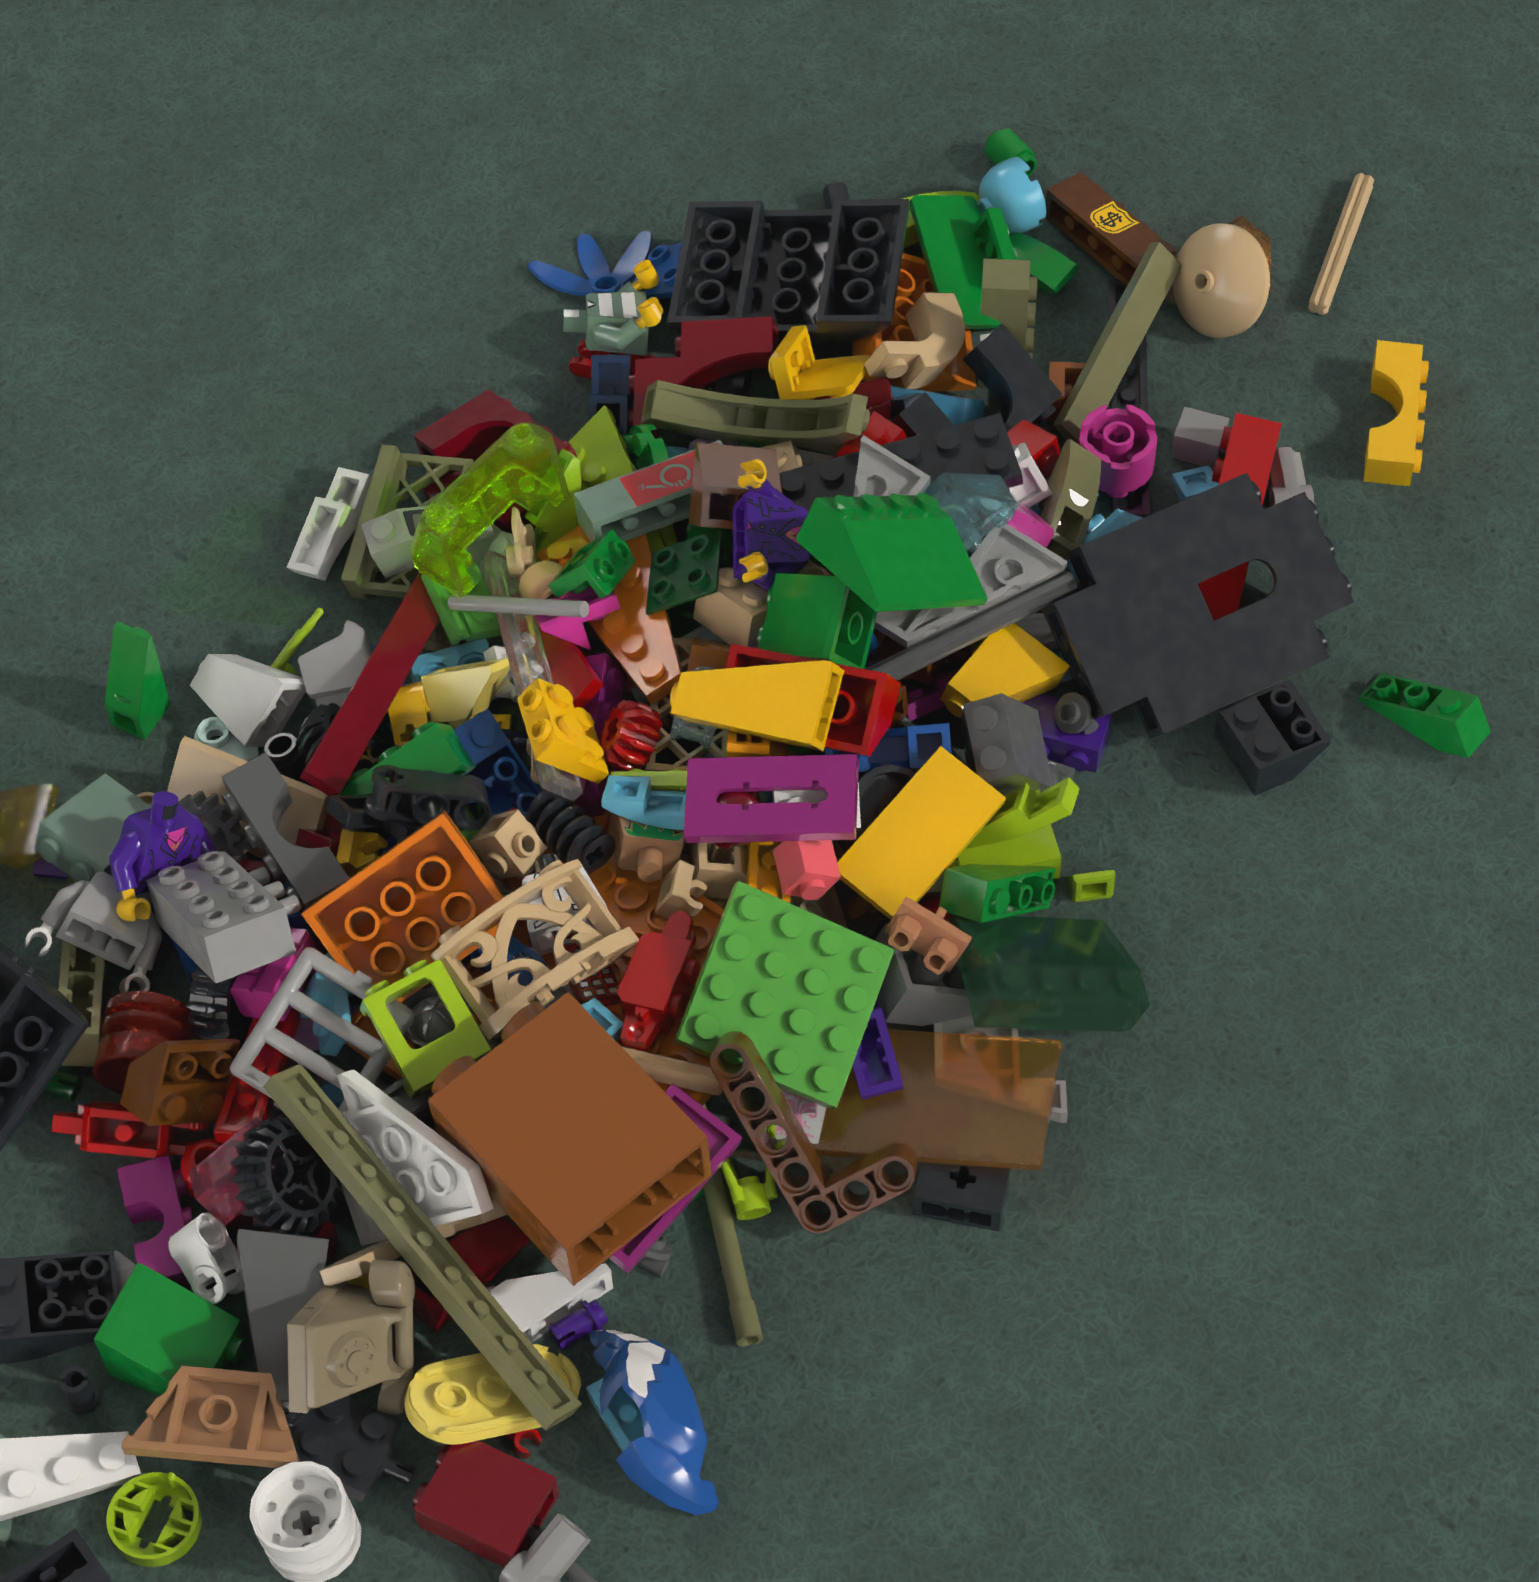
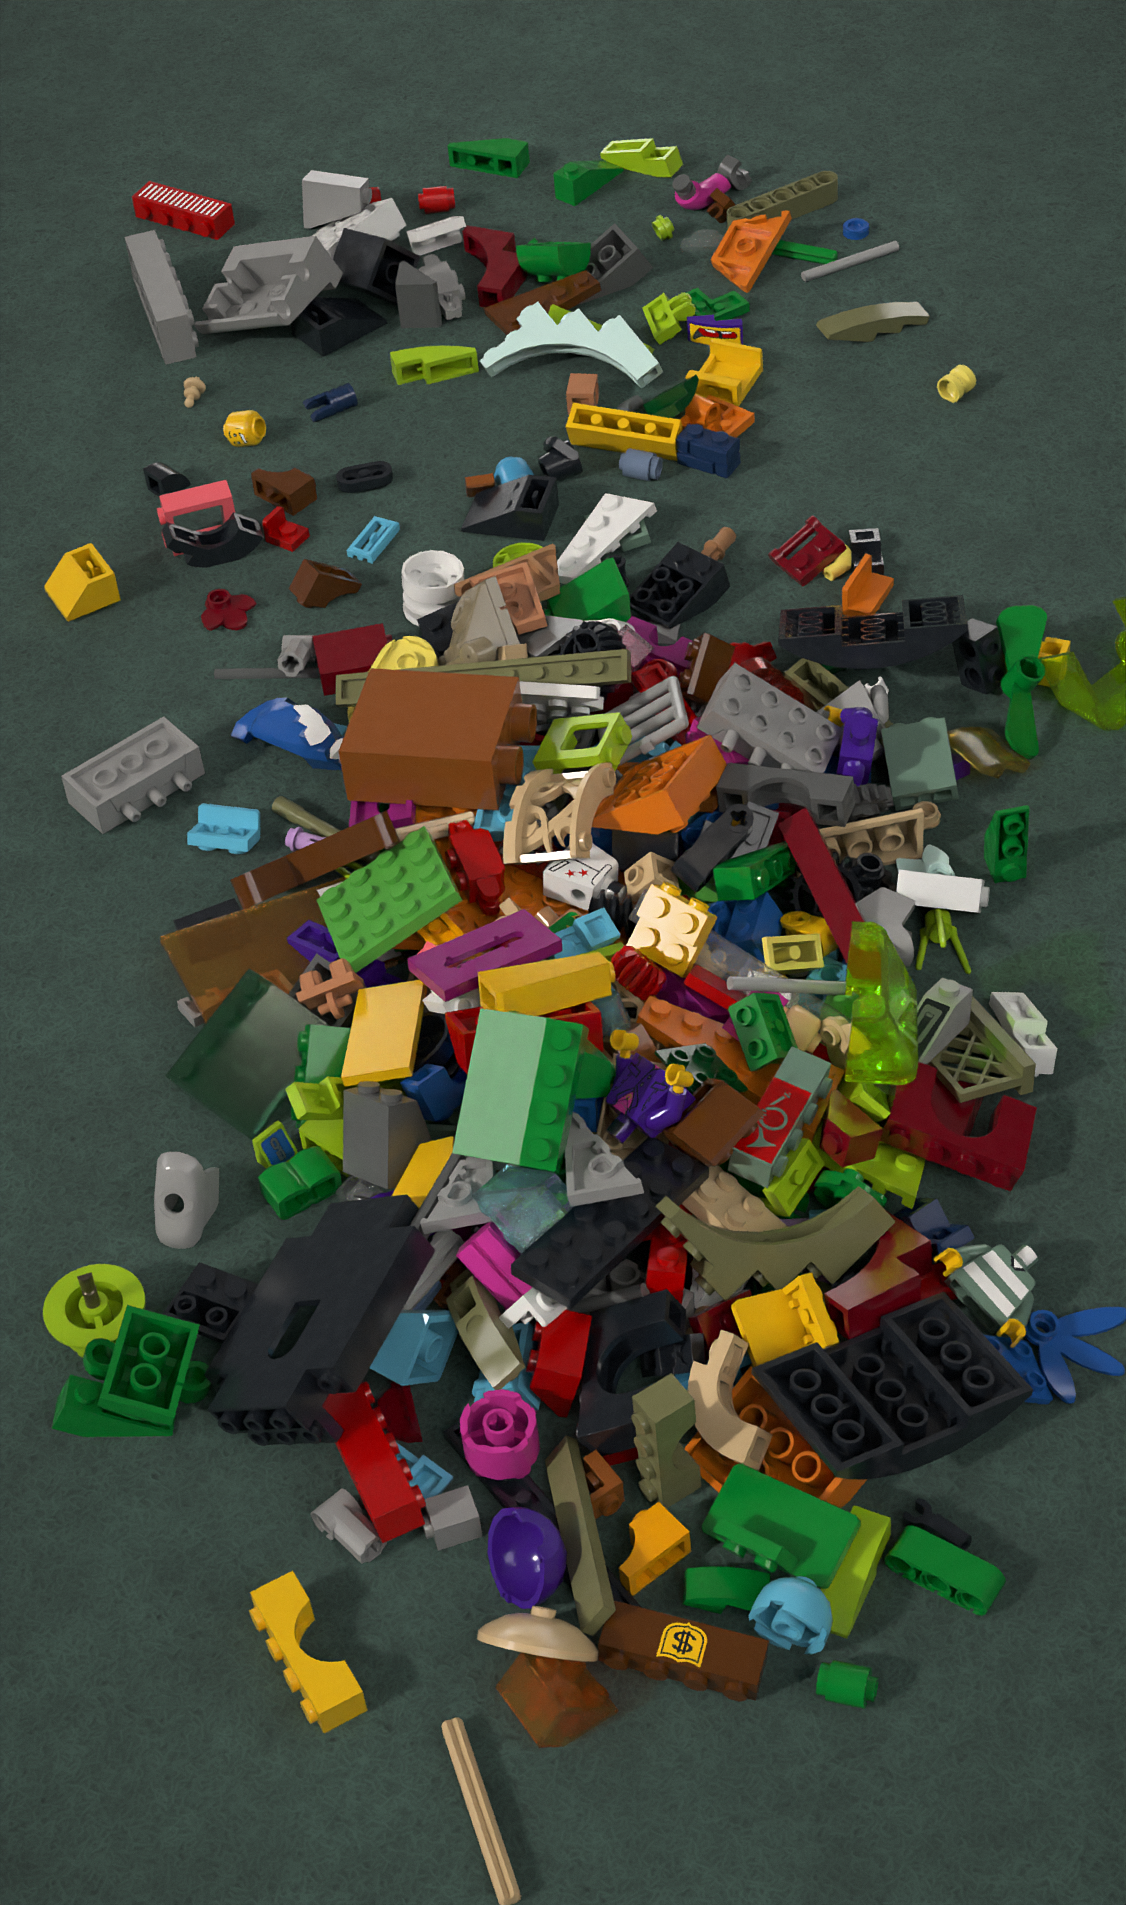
camera: 145 degrees right, 10 degrees down
none -> lime piece [43,1264,146,1358]
none -> light grey piece [61,717,205,834]
none -> green piece [83,1305,212,1426]
none -> light grey piece [154,1152,219,1249]
none -> medium azure bracket [187,803,260,854]
none -> green brick [258,1146,343,1220]
none -> lavender pin [285,827,326,852]
none -> nougat wing [469,562,548,635]
none -> dark purple cylinder [487,1507,567,1609]
none -> light orange arch [619,1502,691,1596]
none -> dark red slope [819,1090,883,1168]
none -> green beam [884,1525,1006,1616]

